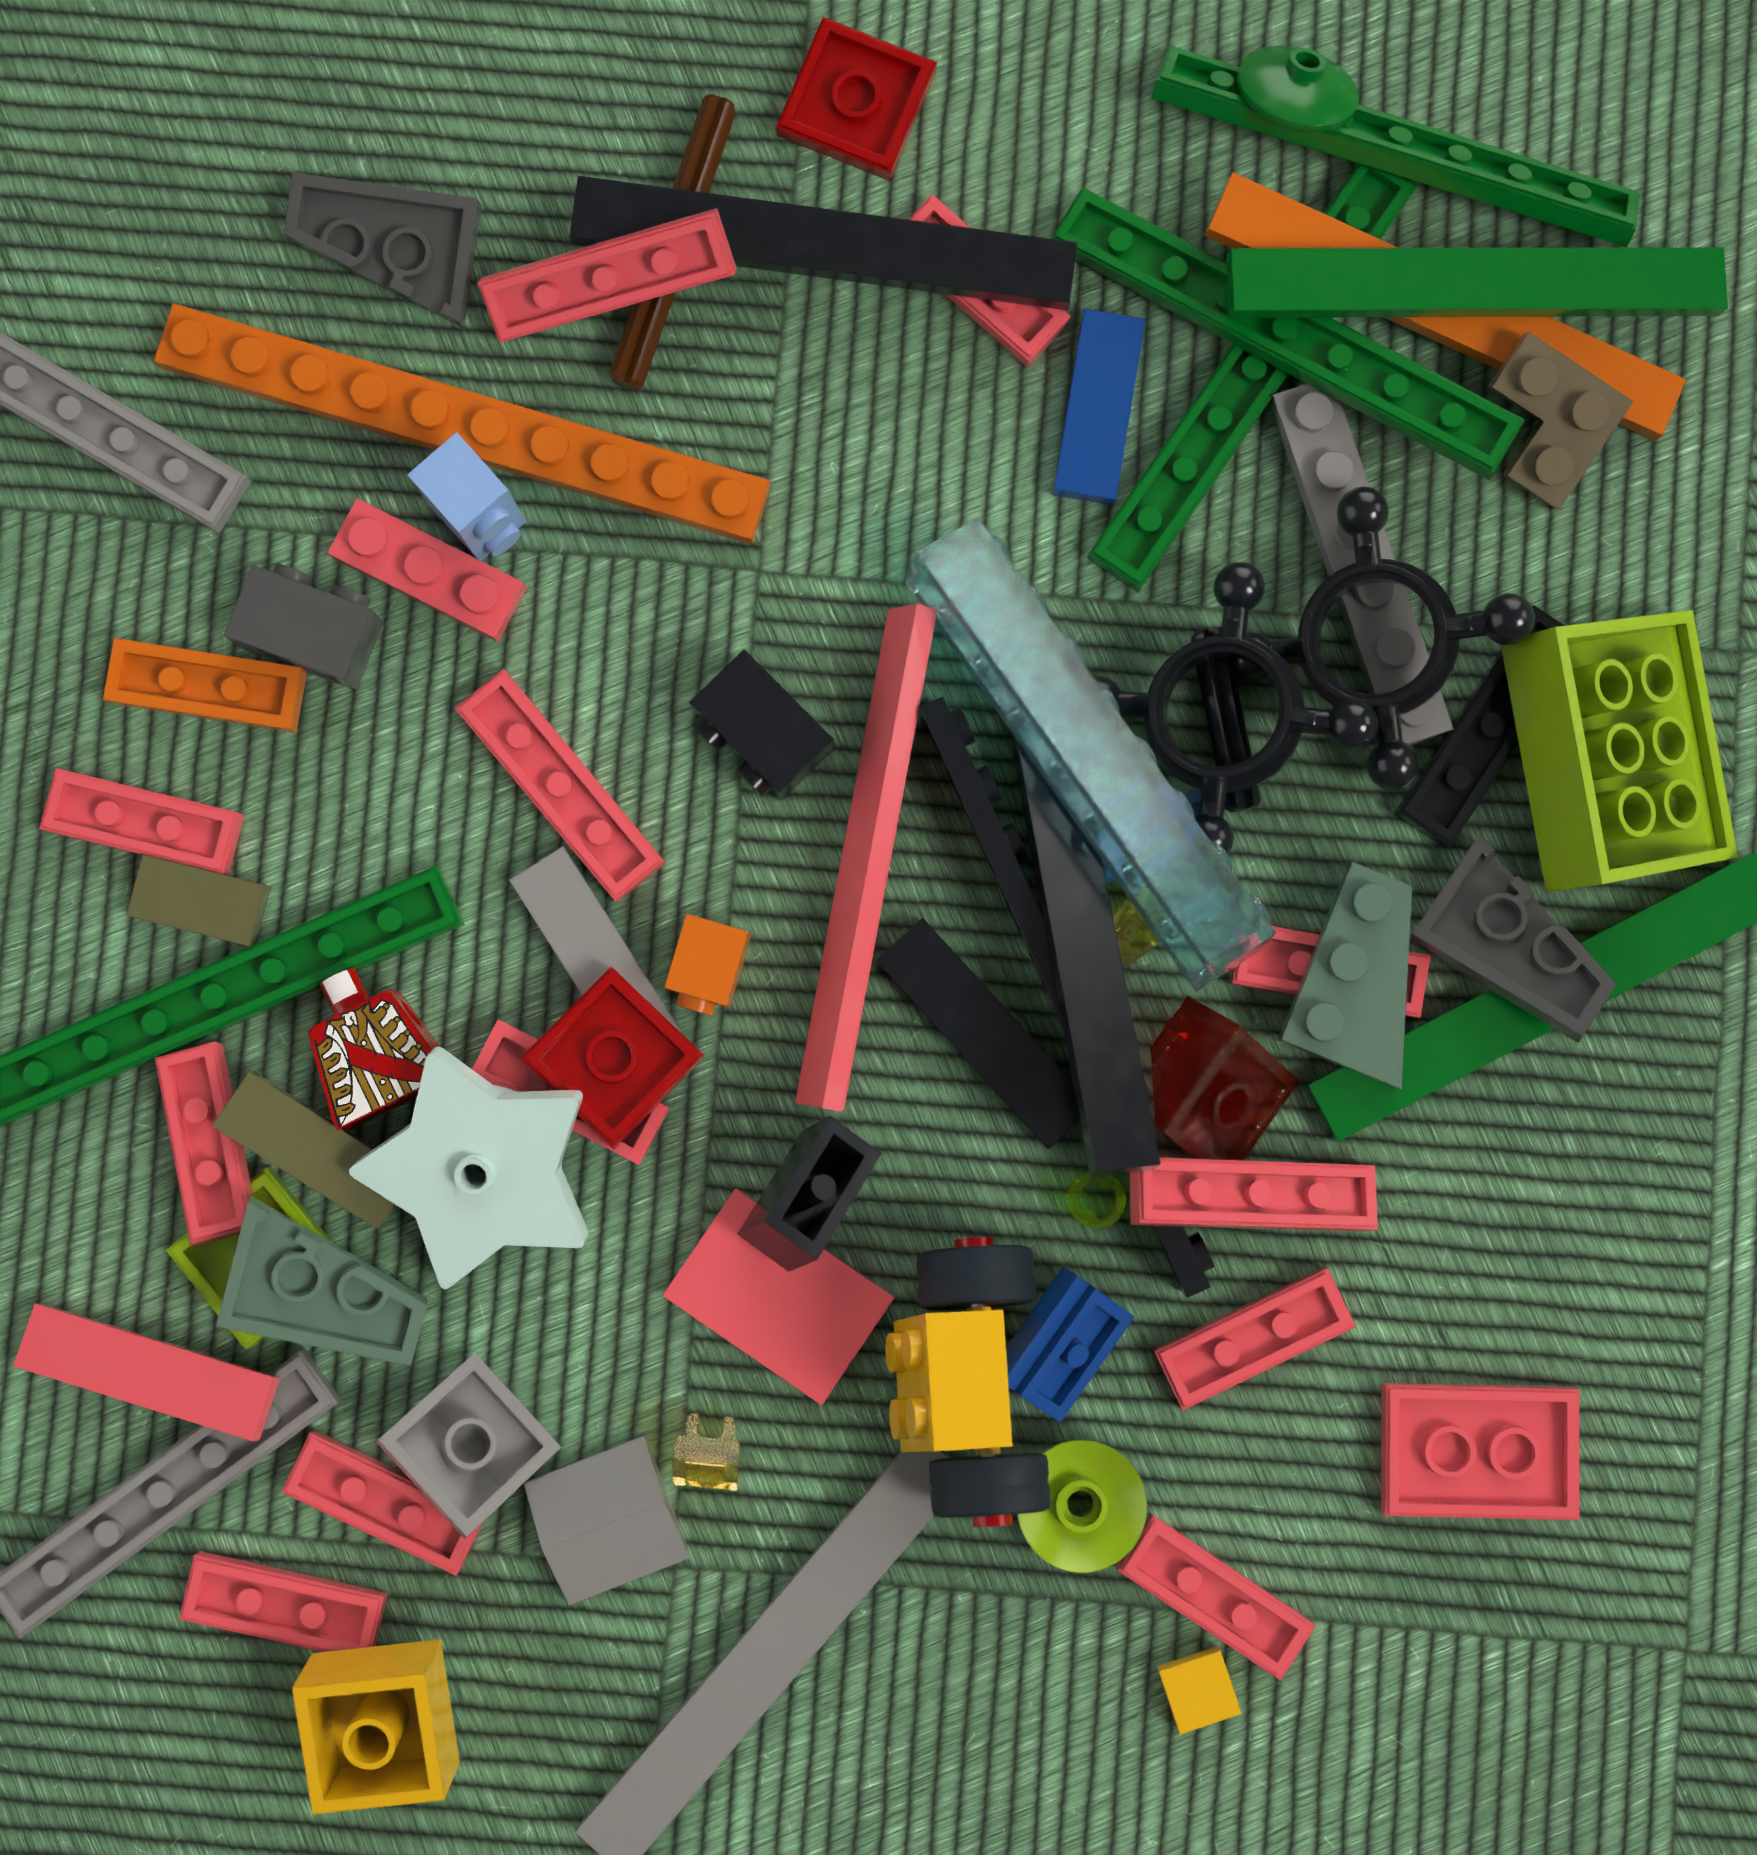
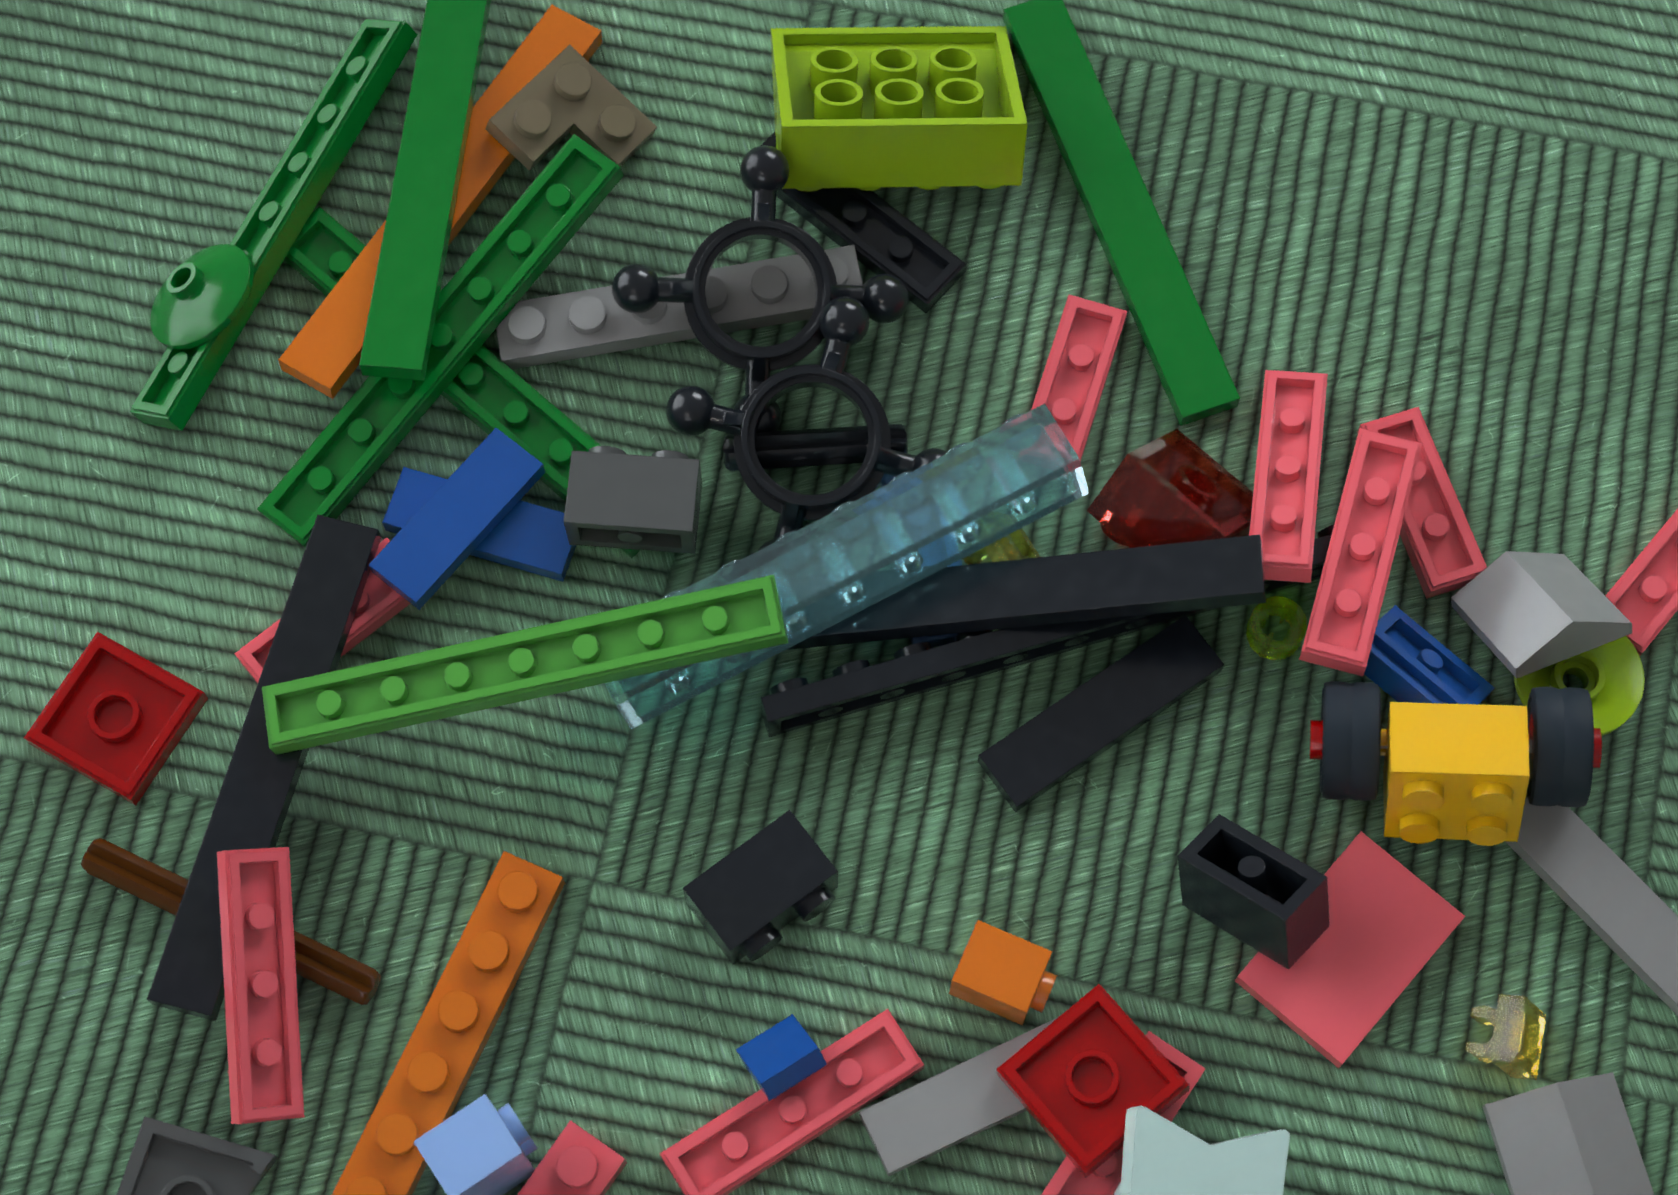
camera: 80 degrees left, 15 degrees down
coral tile [795,603,937,1112] -> none
sand green wing [1277,862,1412,1089] -> none
coral tile [1381,1383,1579,1520] -> none
dark grey wing [1410,834,1616,1043] -> none
none -> bright green tile [262,575,789,755]
none -> blue tile [369,428,545,610]
none -> dark grey brick [564,446,702,554]
none -> blue tile [736,1014,827,1101]
none -> coral tile [1299,428,1422,677]
none -> light grey slope [1451,551,1632,679]

